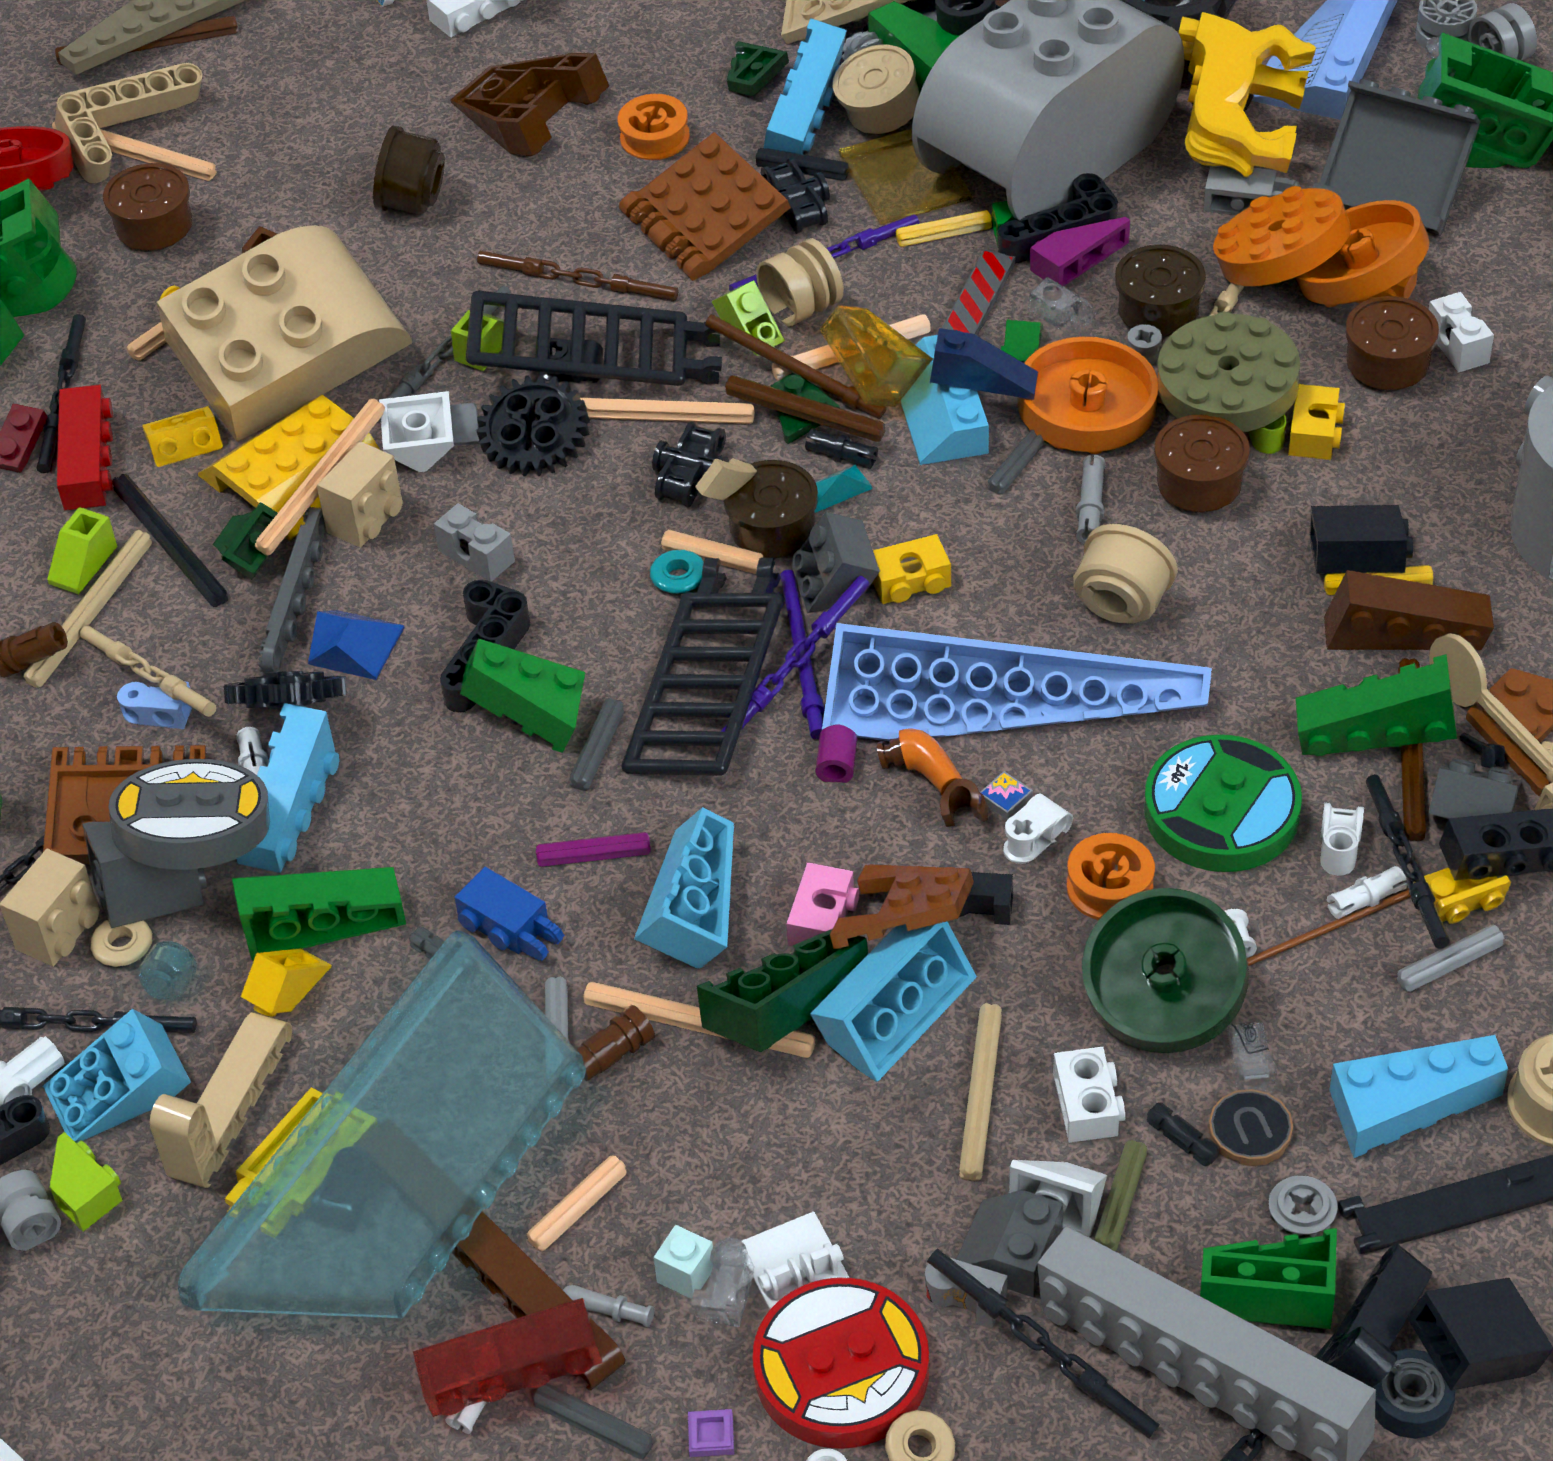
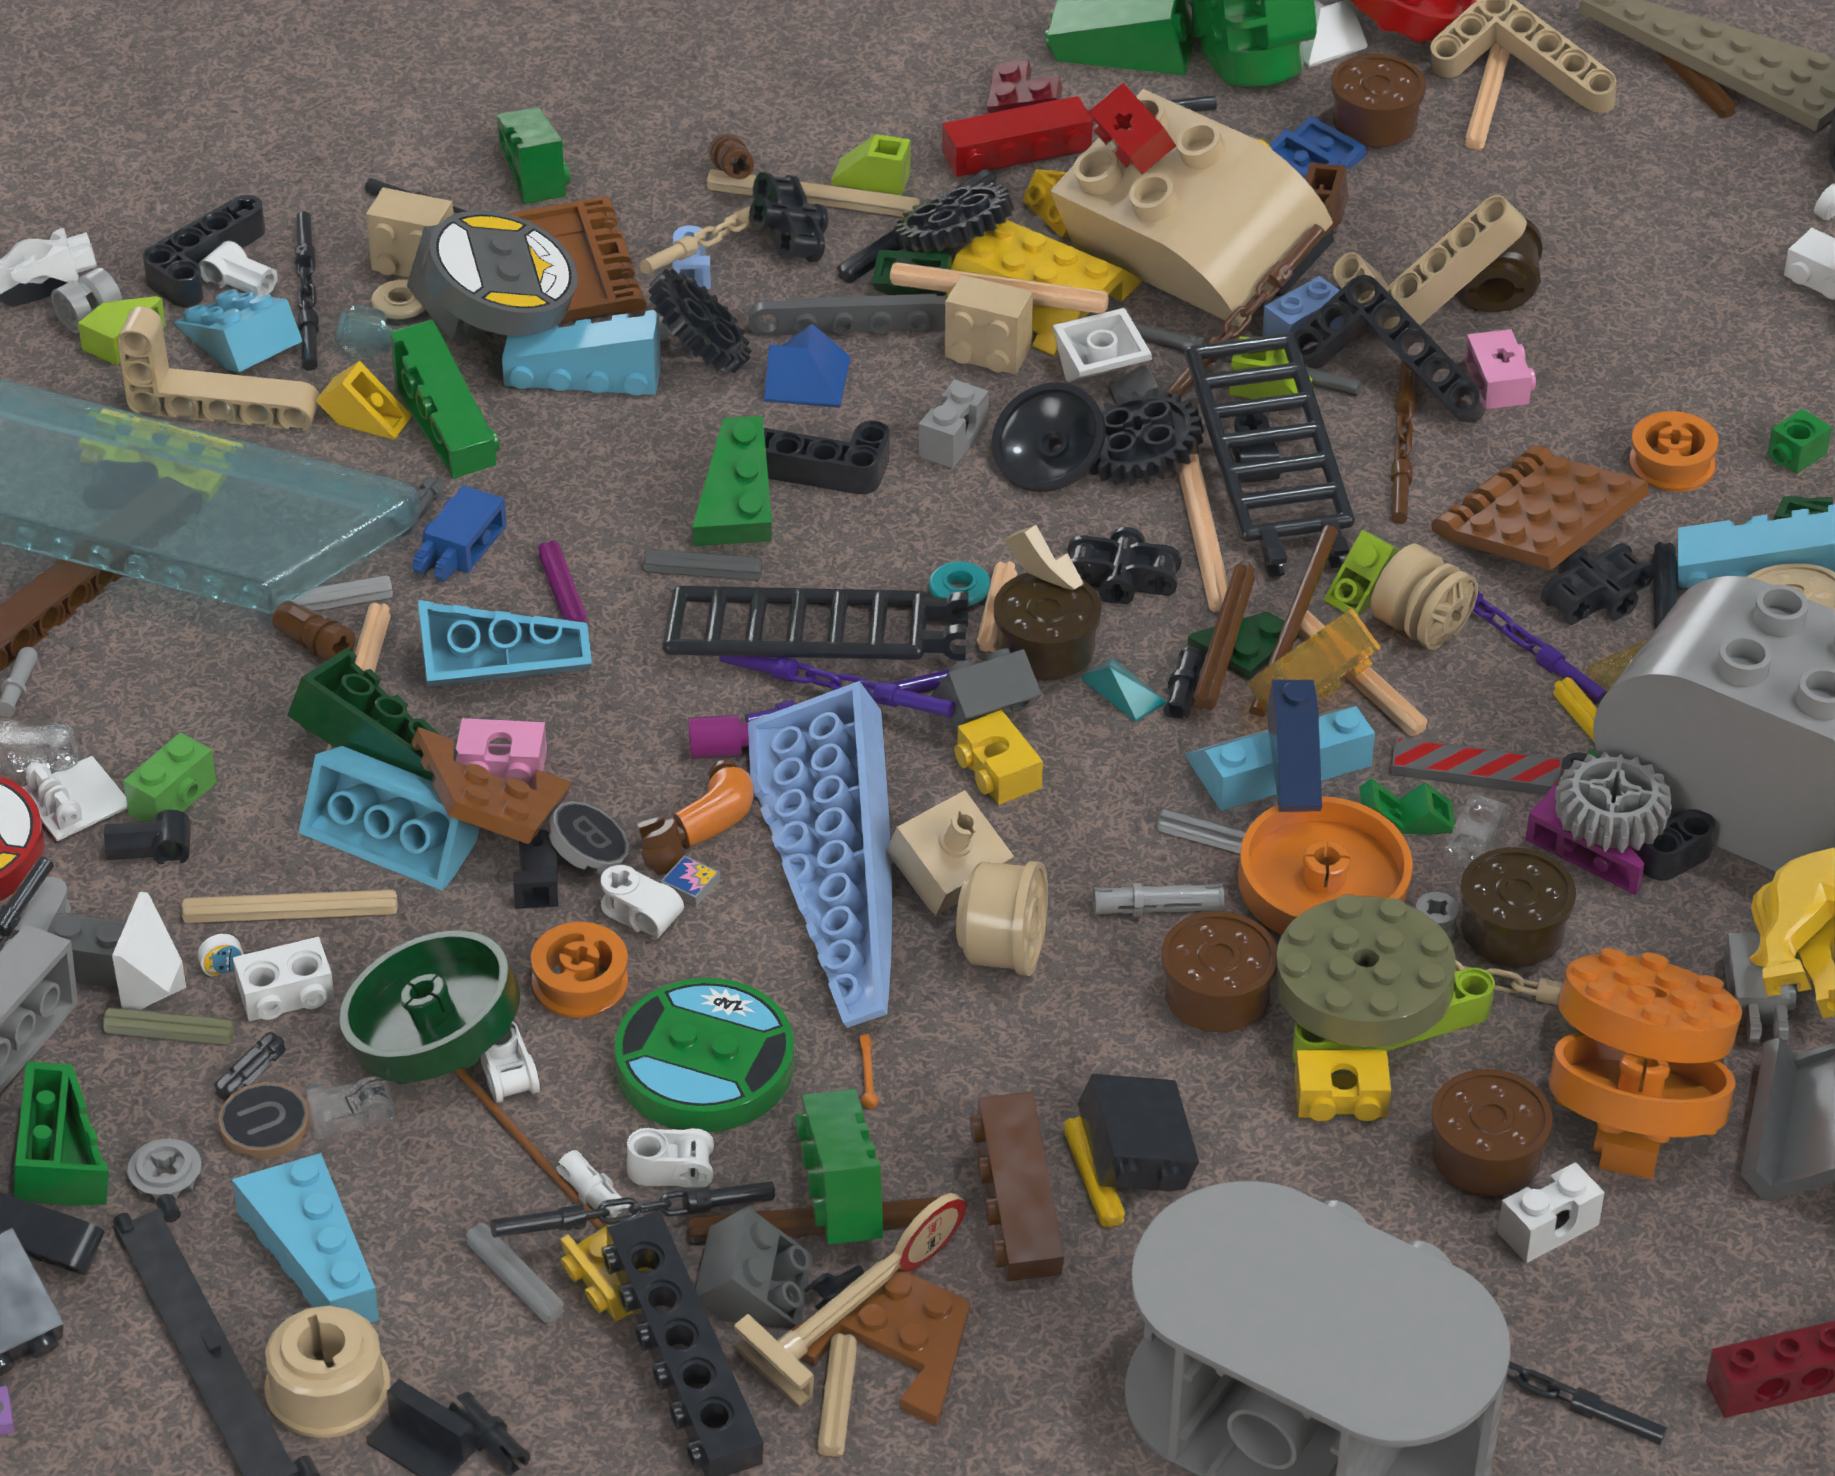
camera: 75 degrees right, 5 degrees down
reddish brown wedge [450,53,609,156] -> none
light nougat axle [527,1155,627,1251] -> none
light aqua brick [653,1225,715,1300] -> none
none -> black piece [104,809,191,864]
none -> bright green brick [123,732,217,822]
none -> tile [198,934,244,977]
none -> tile [547,801,629,874]
none -> black axle [749,171,829,262]
none -> orange hinge [860,1034,879,1109]
none -> tan brick [886,790,1014,915]
none -> black gear [894,183,1014,253]
none -> black dish [992,382,1106,492]
none -> red brick [1088,83,1176,175]
none -> reddish brown piece [1167,224,1326,398]
none -> medium blue brick [1262,276,1343,348]
none -> blue slope [1269,115,1367,179]
none -> black beam [1293,275,1486,423]
none -> tan beam [1333,195,1526,329]
none -> bright pink brick [1464,329,1536,409]
none -> light grey gear [1555,751,1672,854]
none -> green brick [1767,408,1832,474]

